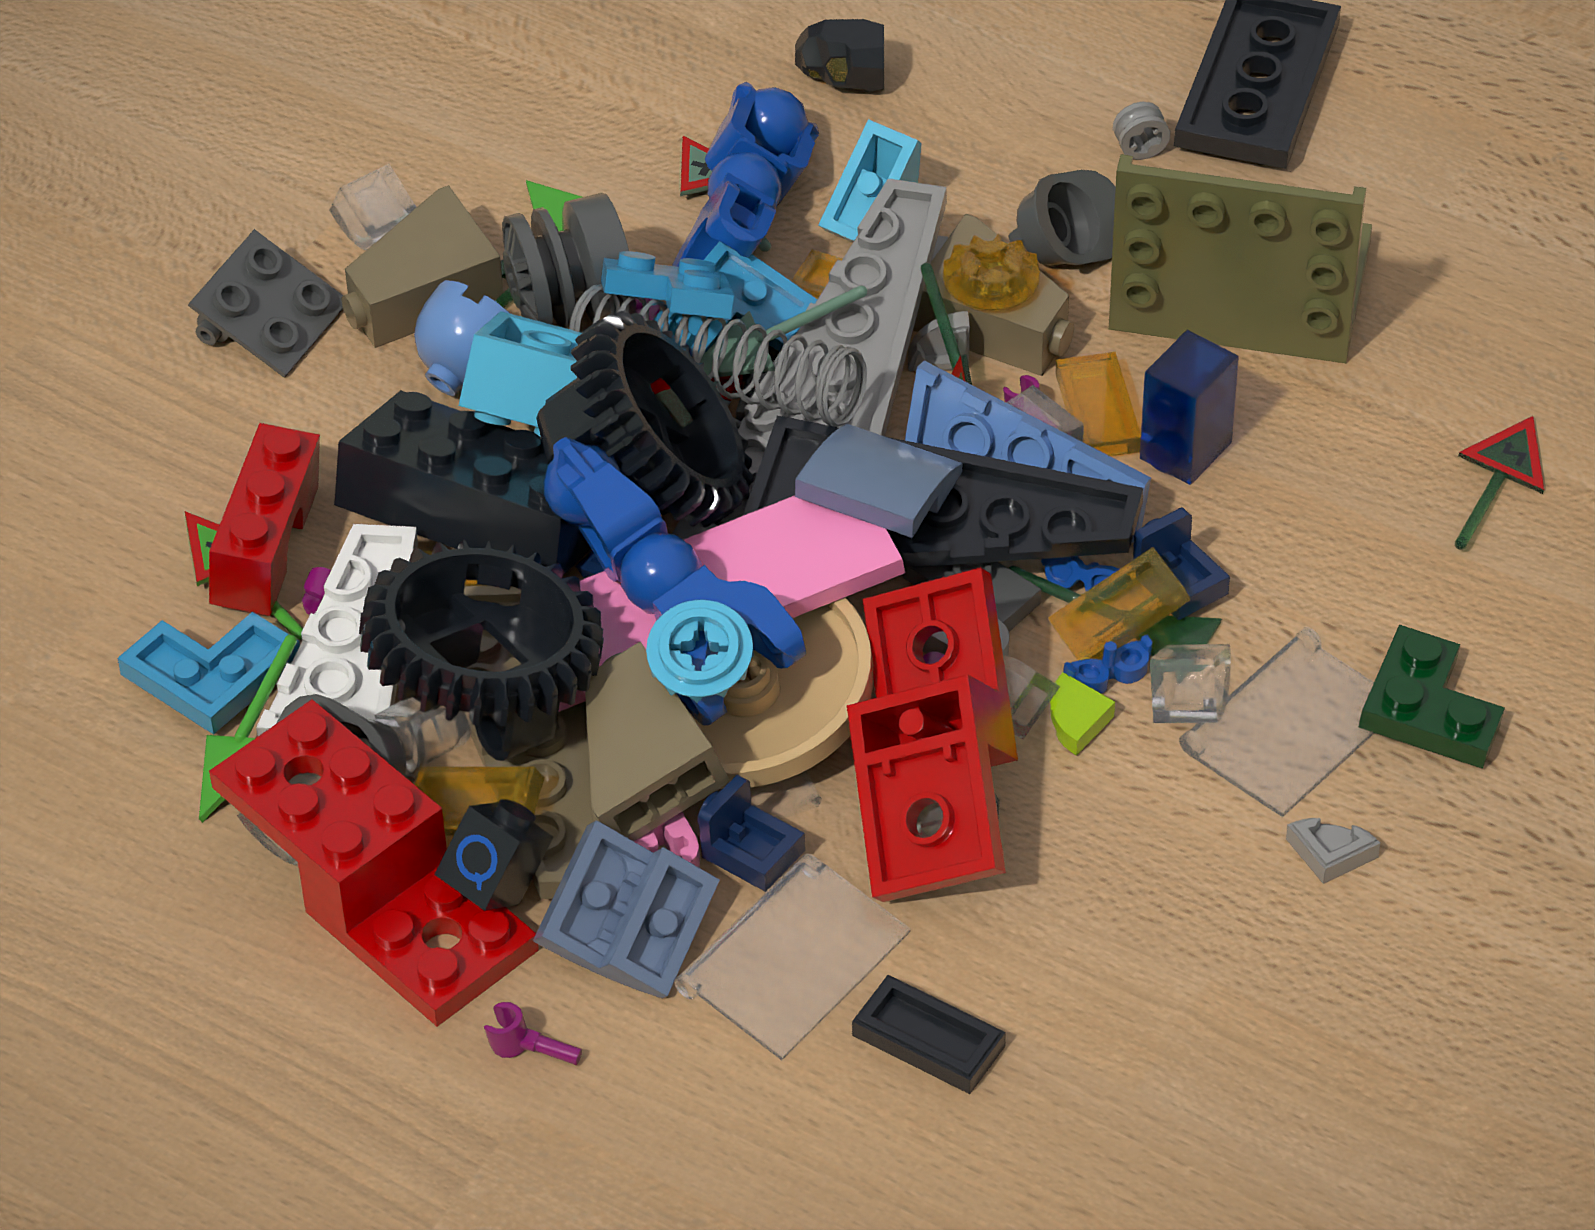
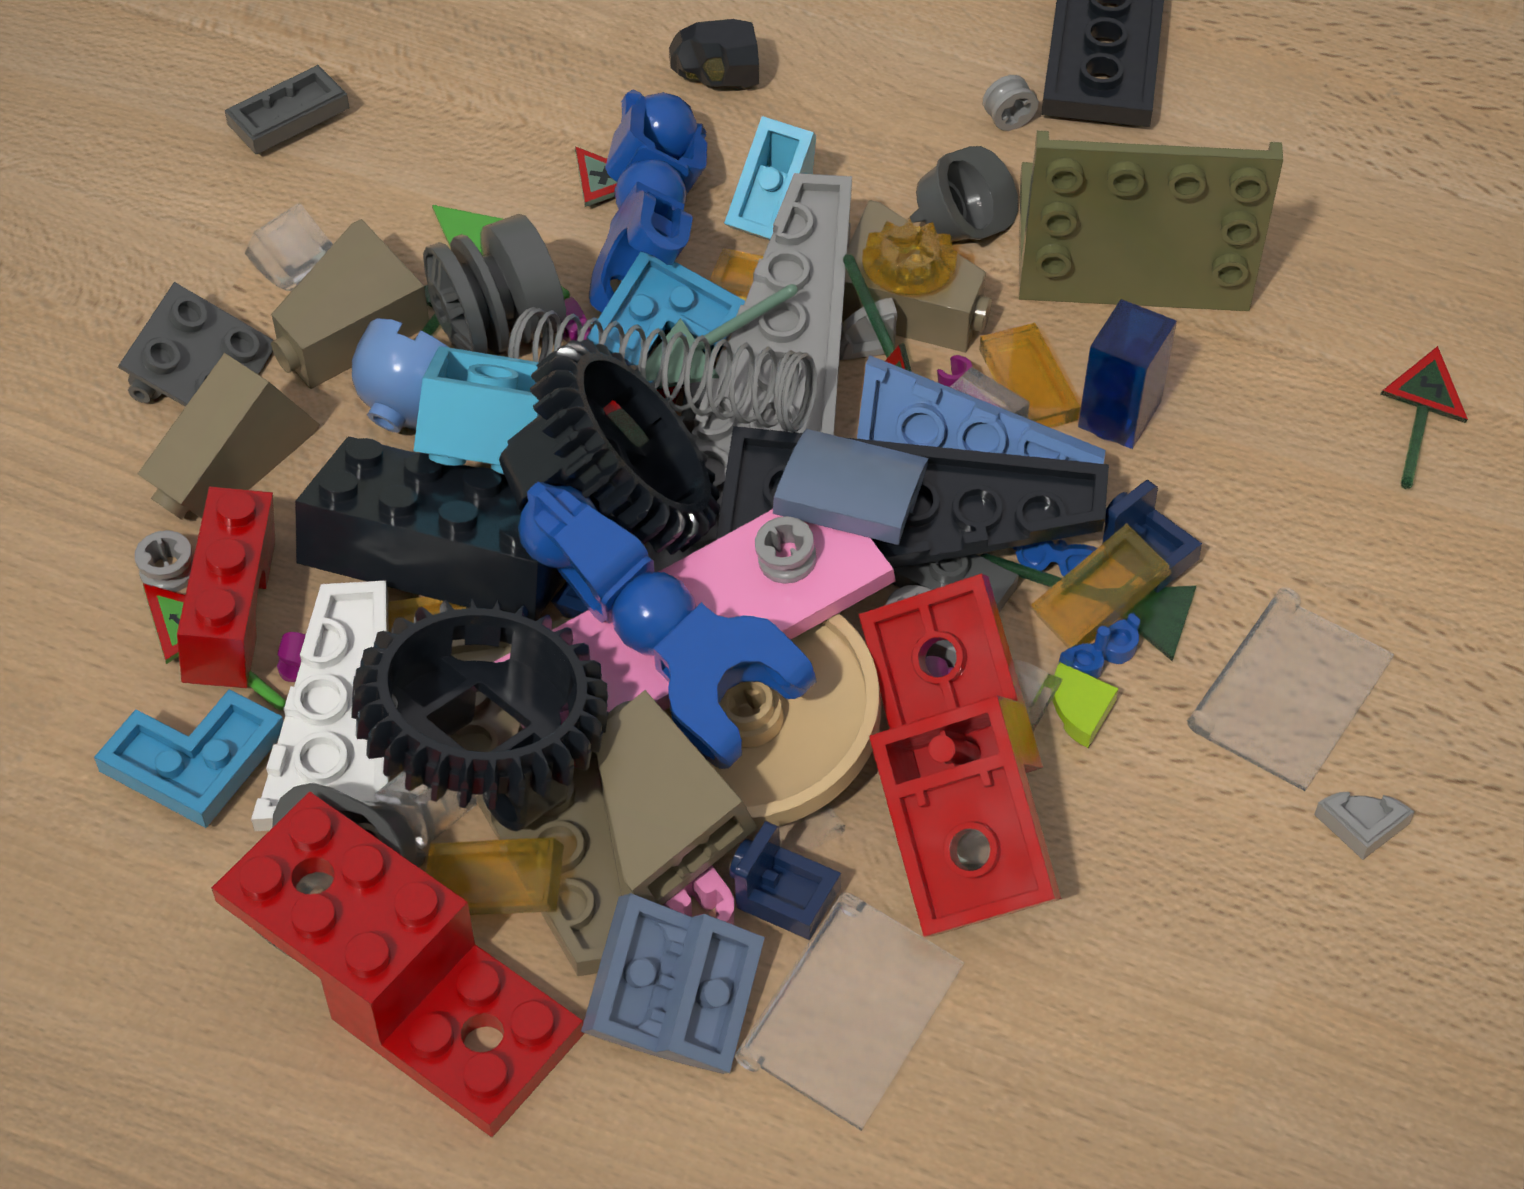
camera: 10 degrees left, 5 degrees up
bright green piece [199,634,297,823] -> none
black brick [434,799,554,911] -> none
magenta hand [484,1002,582,1065] -> none
dark azure plate [601,251,734,319] -> none
medium azure gear [646,600,754,703] -> none
black tile [852,975,1006,1094] -> none
clear brick [1150,644,1231,723] -> none
dark green plate [1358,624,1505,769] -> none
none -> light grey bush [135,530,194,592]
none -> dark tan slope [138,353,320,520]
none -> dark grey plate [224,65,350,155]
none -> light grey bush [755,516,817,584]

